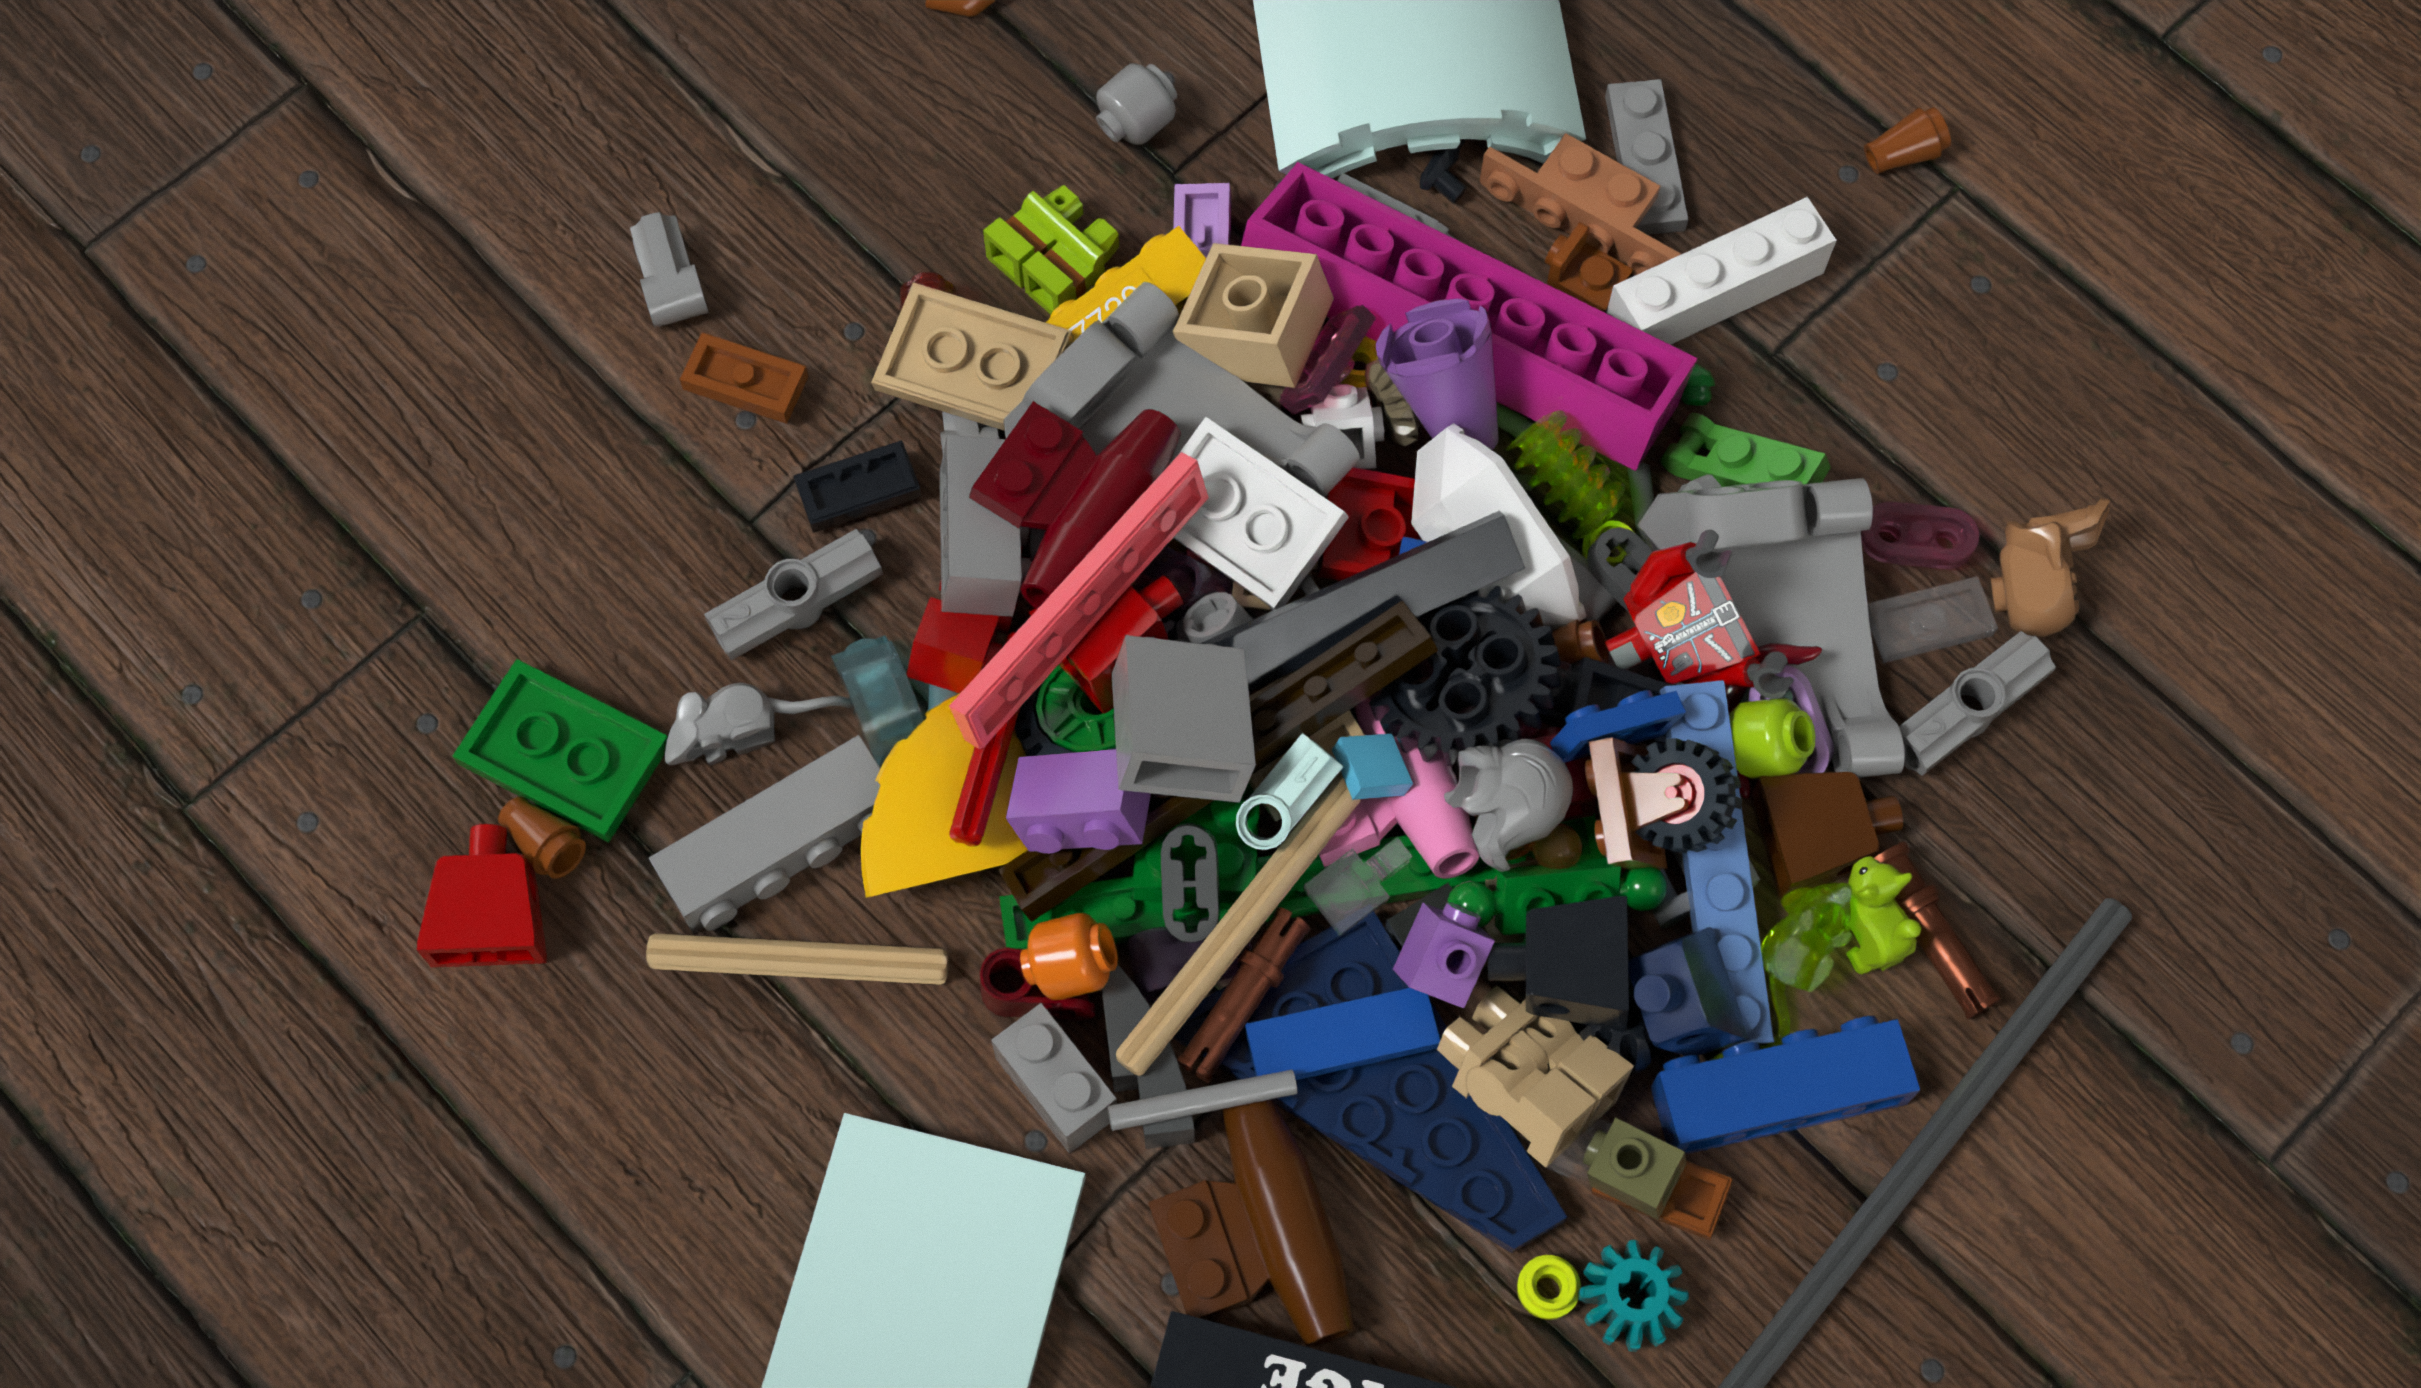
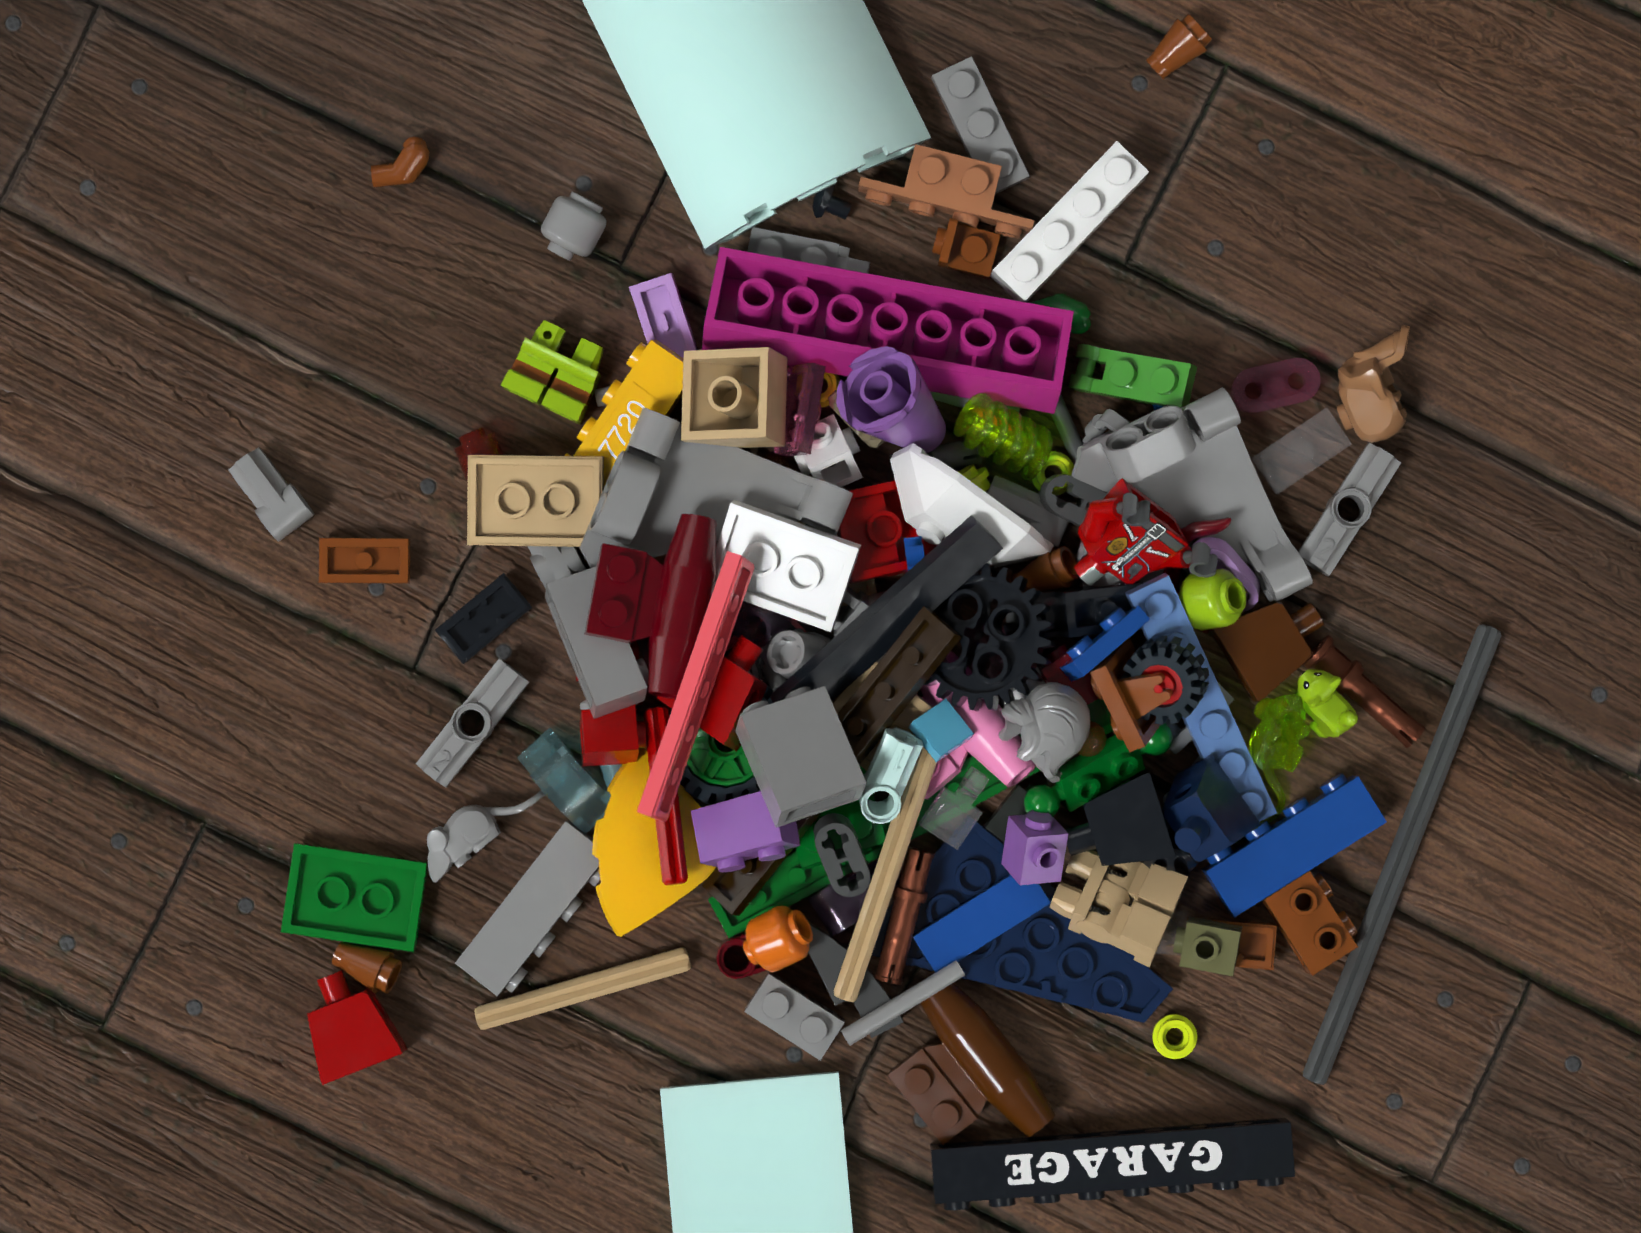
camera: 20 degrees left, 20 degrees up
teal gear [1578,1240,1689,1352] -> none
none -> dark orange brick [1262,871,1358,976]

